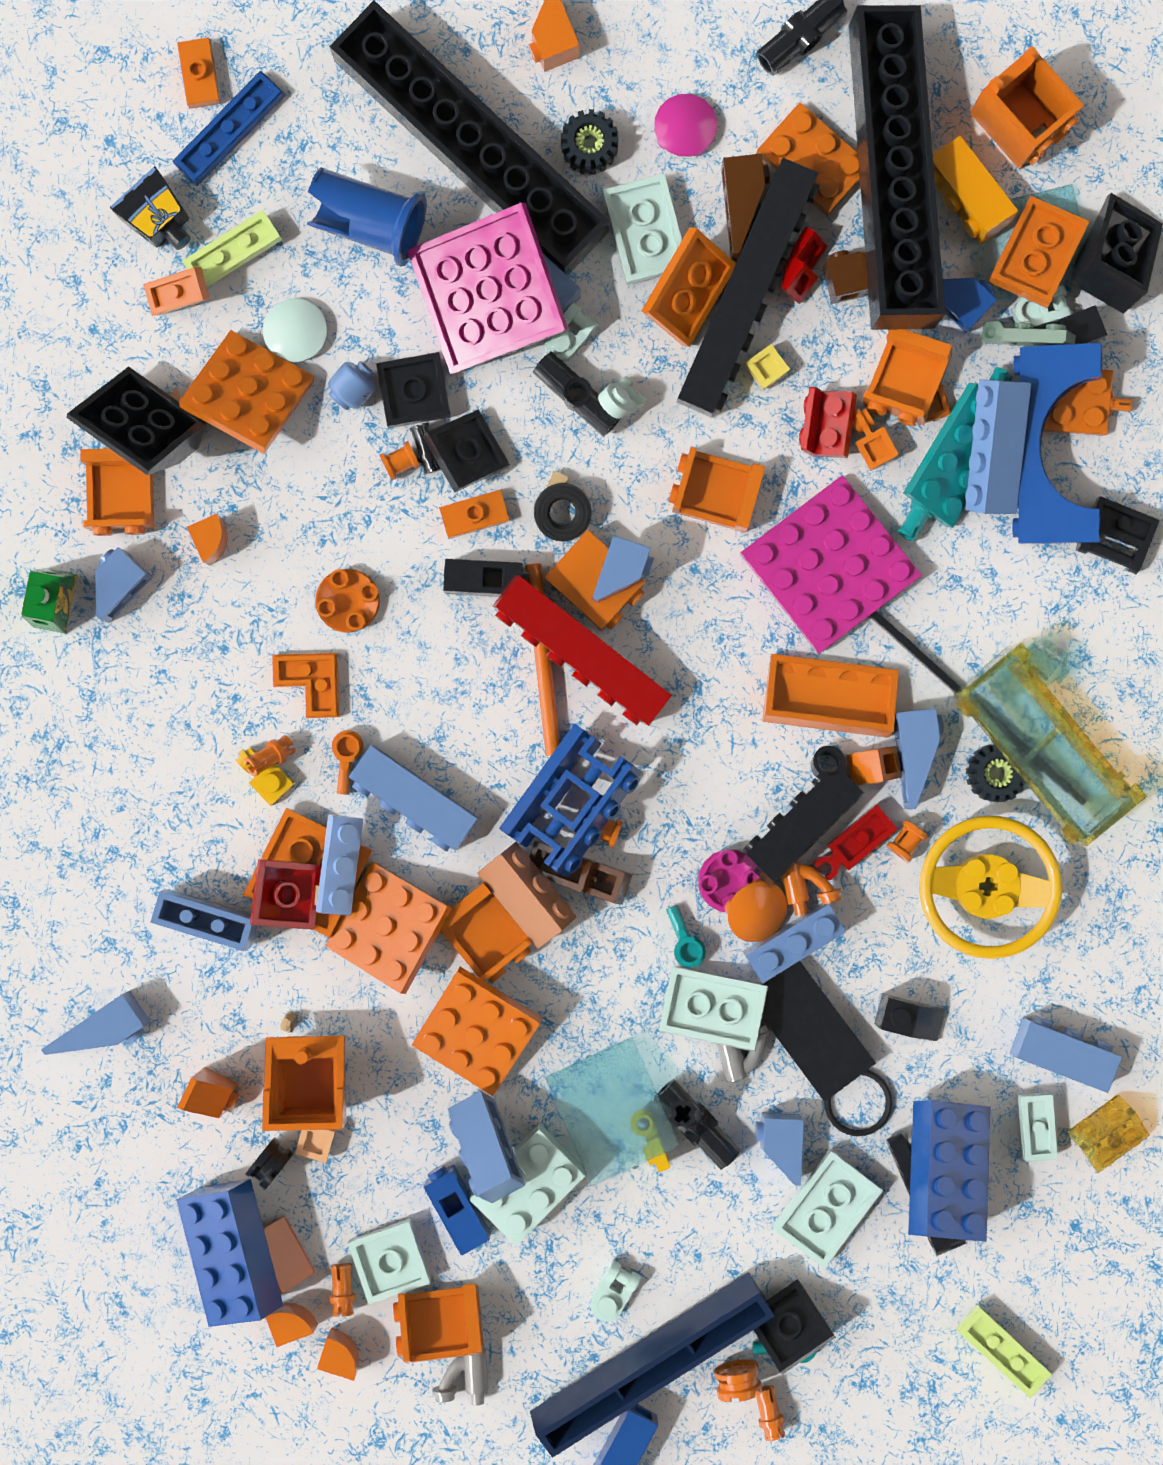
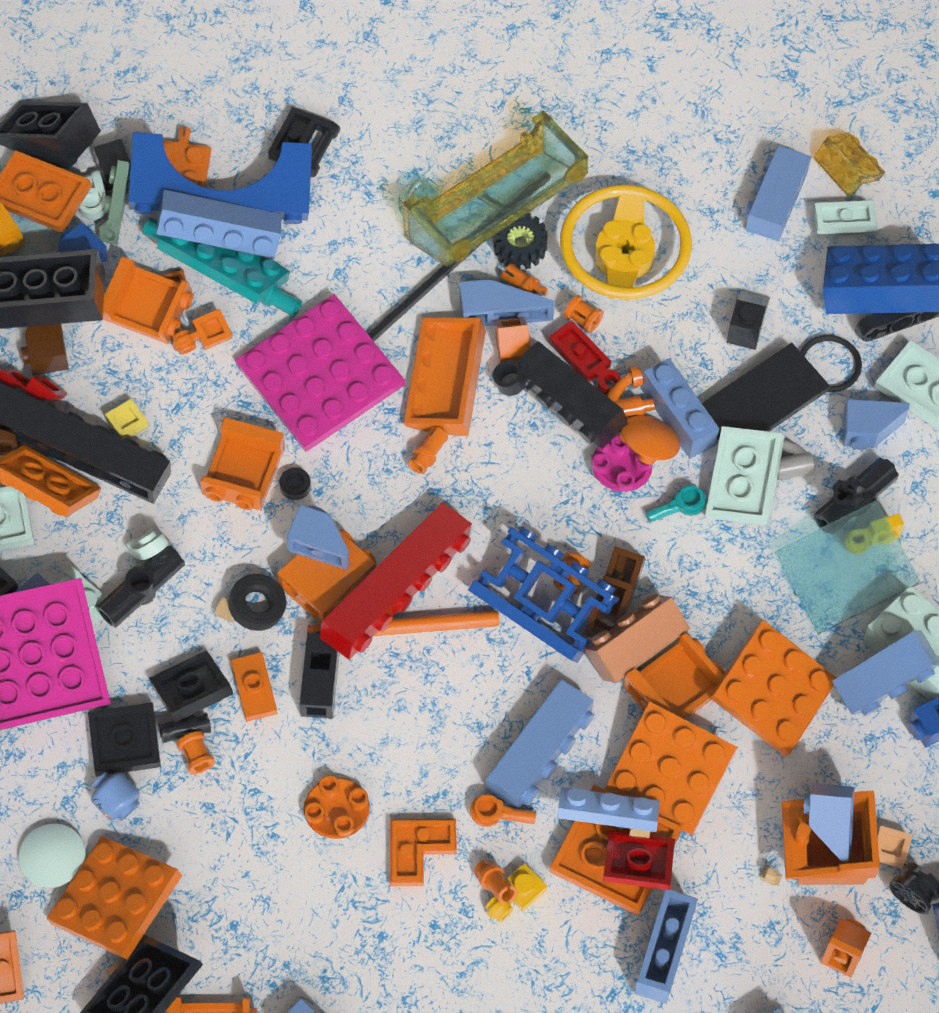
camera: 90 degrees left, 25 degrees down
orange brick [187,514,228,566] -> none
bracket [799,387,857,458] -> none
none -> black tile [279,468,311,500]
none -> orange pin [408,427,448,474]
none -> orange pin [501,263,548,296]
none -> medium blue slope [804,783,855,862]

